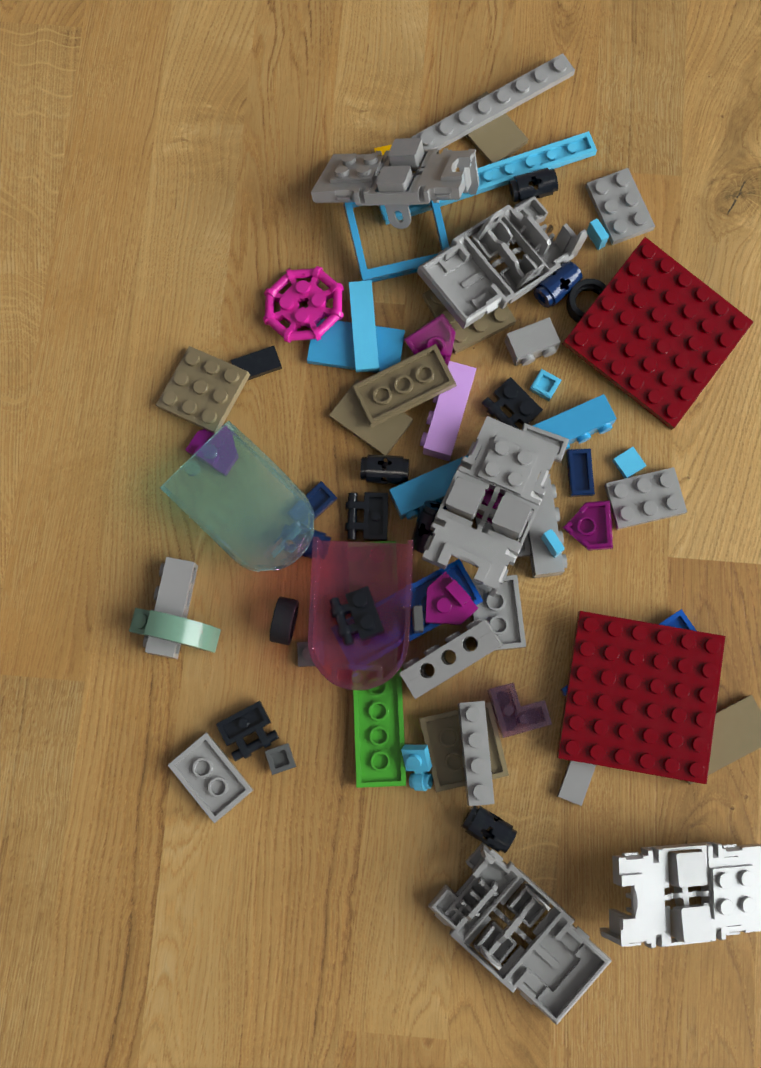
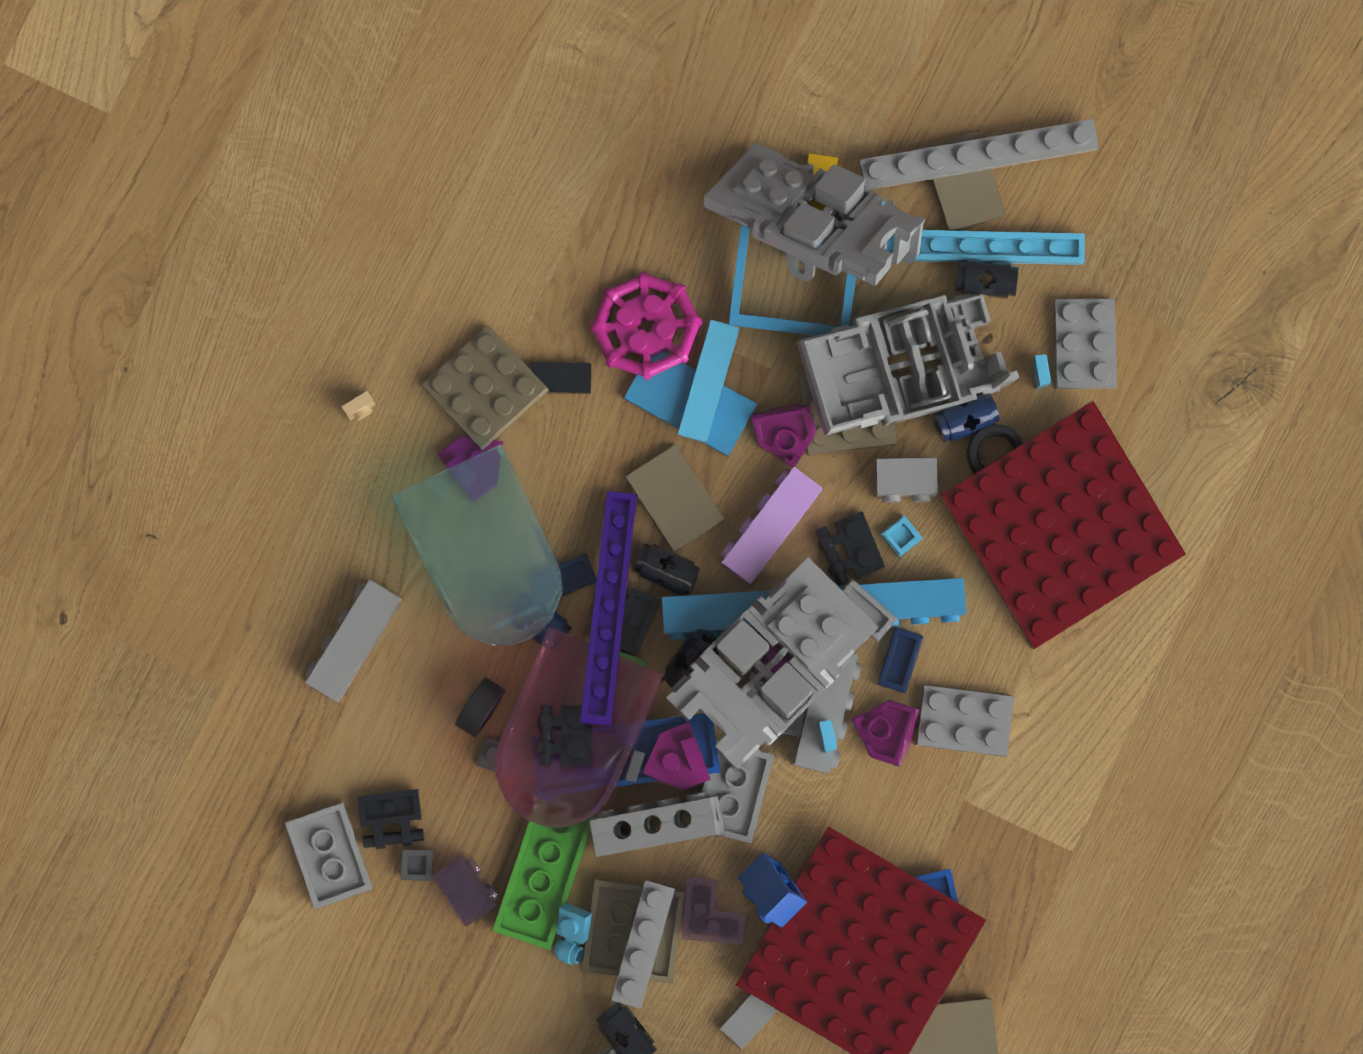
camera: 10 degrees right, 5 degrees up
sand green arch [129,608,221,653] -> none
dark tan tile [352,344,457,428] -> none
medium azure tile [612,447,647,479] -> none
none -> tan plate [342,391,376,421]
none -> clear purple brick [432,855,499,927]
none -> dark purple plate [580,491,637,726]
none -> blue brick [738,852,807,927]

